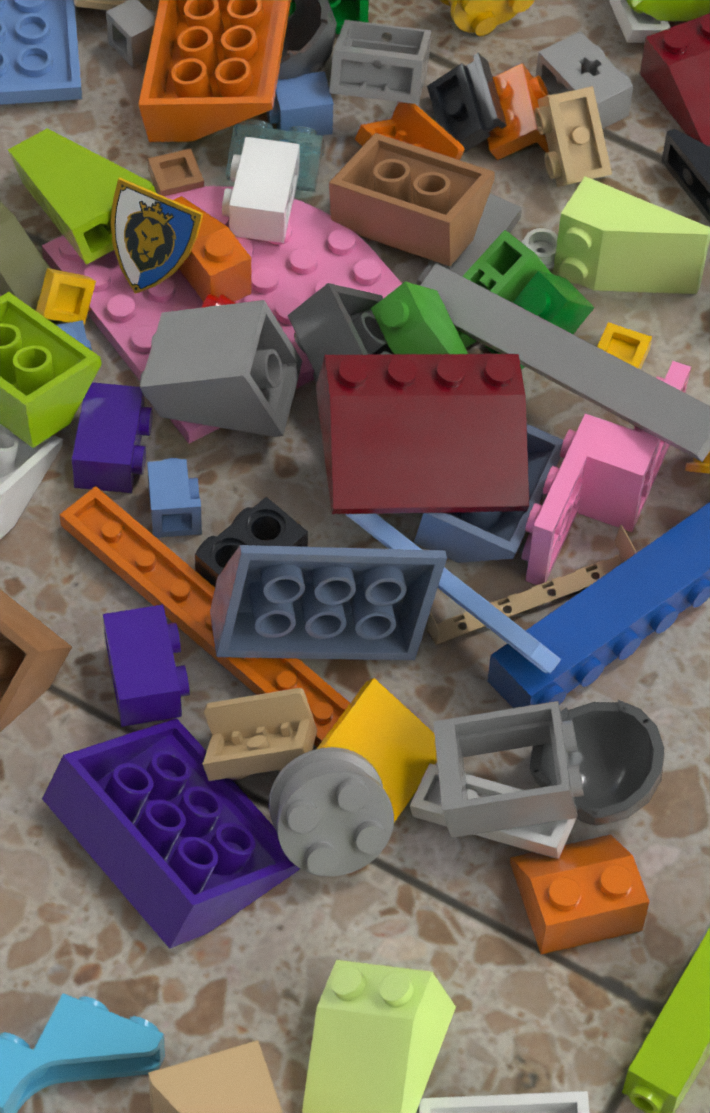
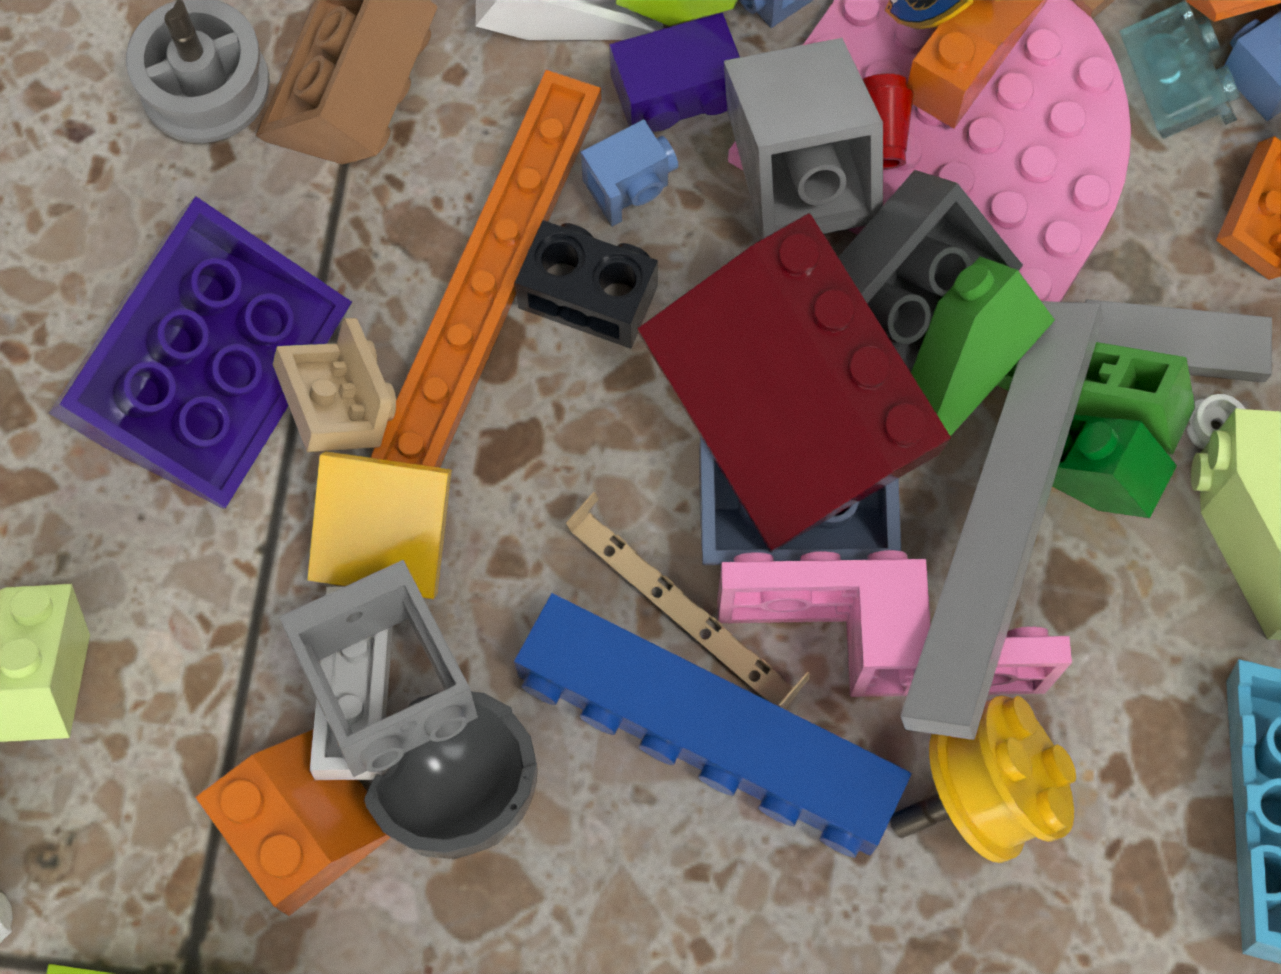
camera: 70 degrees right, 15 degrees up
dark purple brick [103,604,190,727] -> none
sand blue slope [210,545,447,660] -> none
white brick [222,137,300,243] -> none
light grey wheel [269,747,394,876] -> none
medium nougat slope [329,133,495,266] -> none
light blue tile [345,514,562,674] -> none
yellow plate [597,322,652,370] -> none

